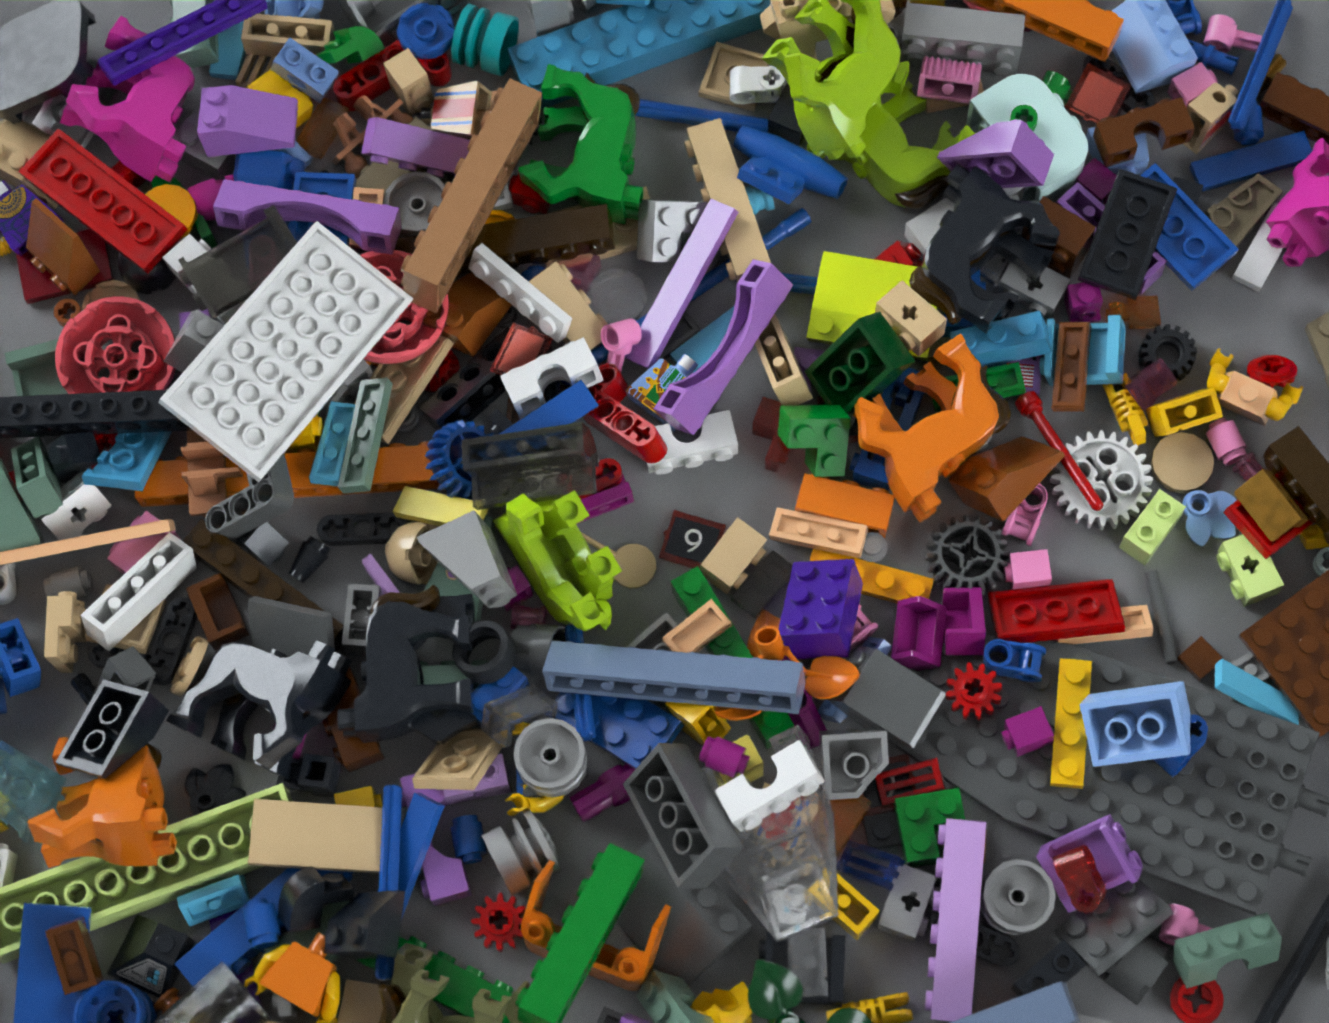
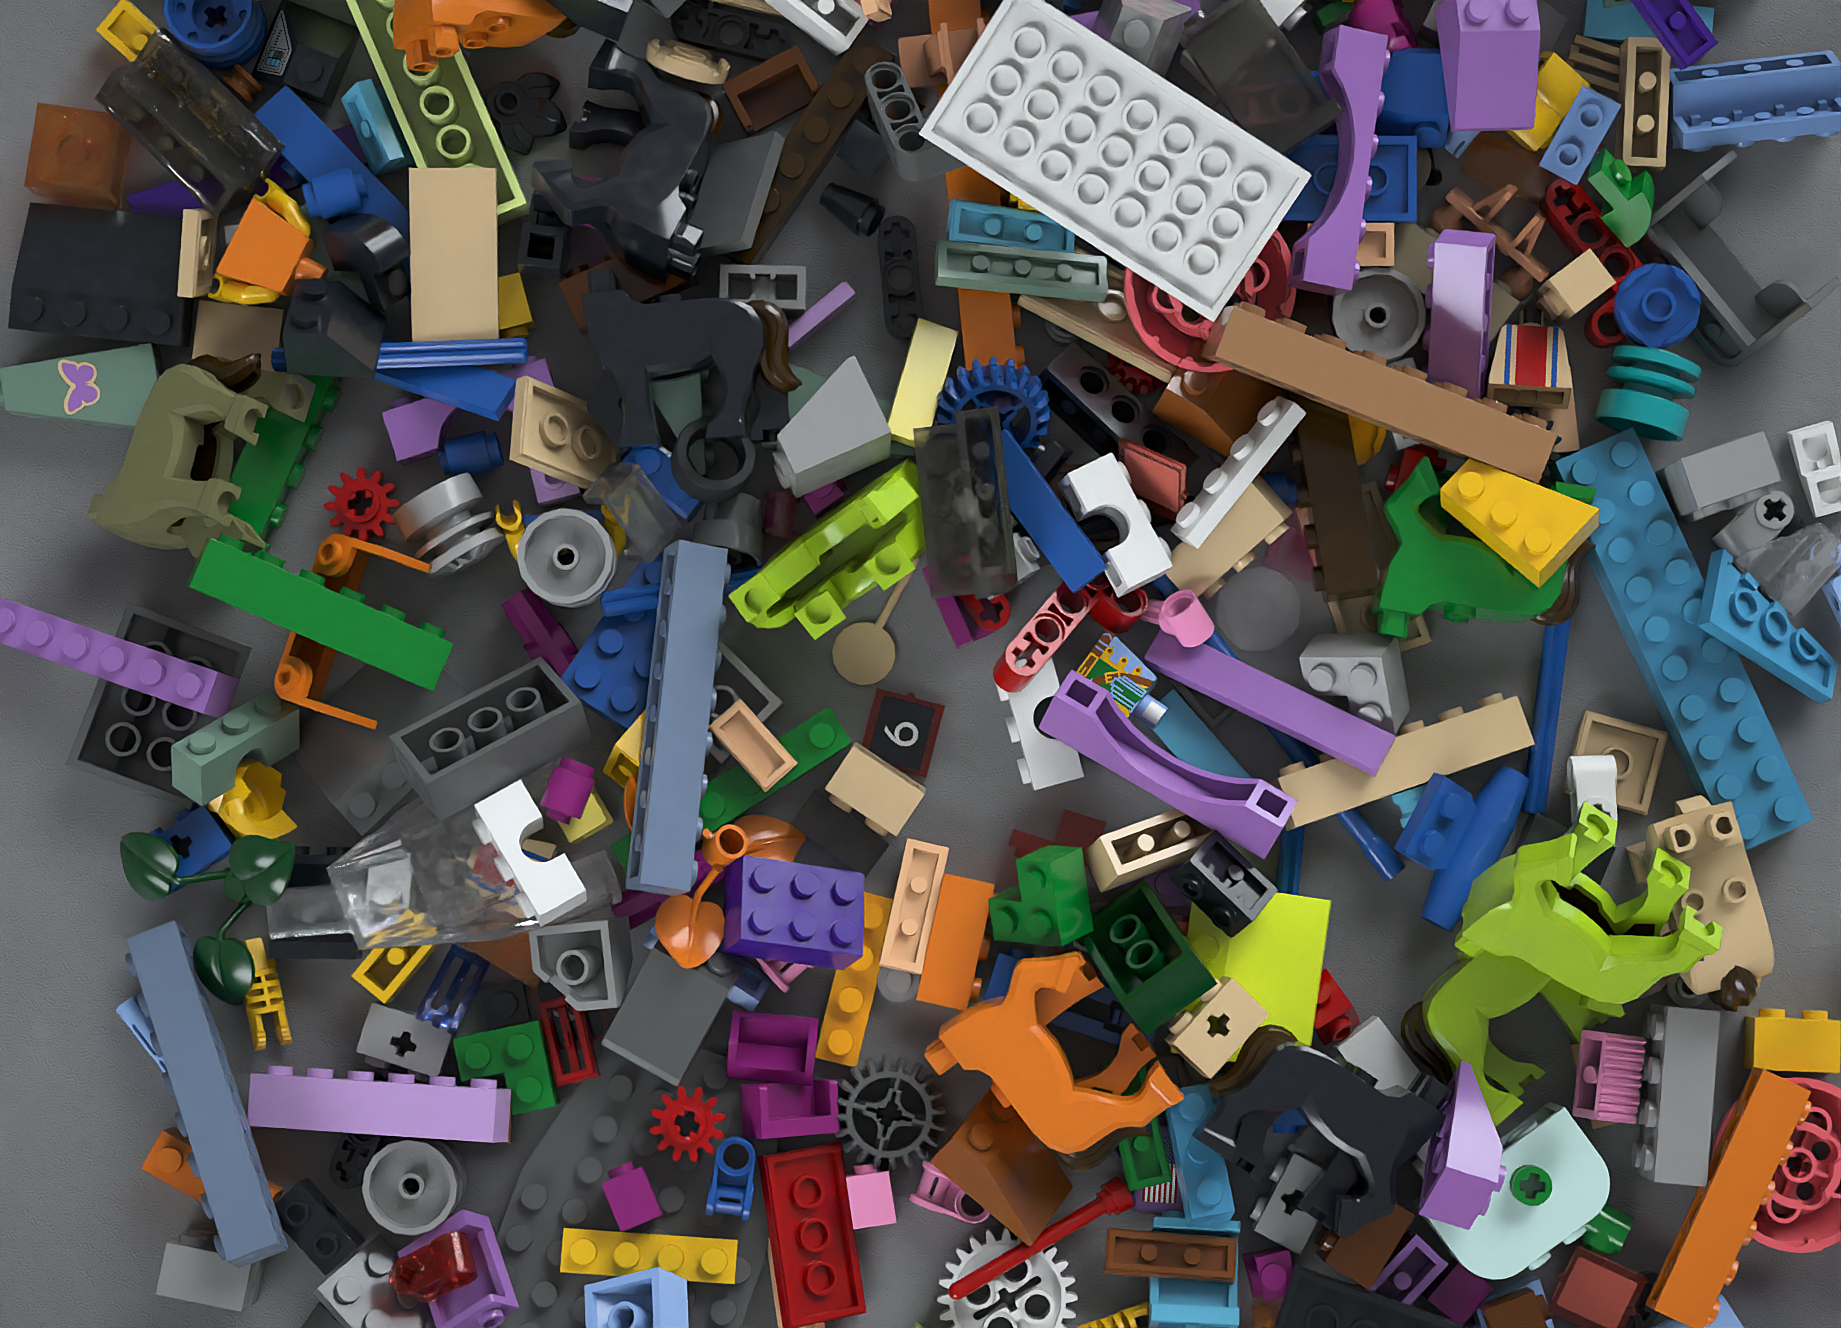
camera: 80 degrees right, 15 degrees up
tan cylinder [385,522,438,585] -> none
none -> black bracket [1170,829,1278,938]
none -> yellow wedge [1440,458,1600,588]

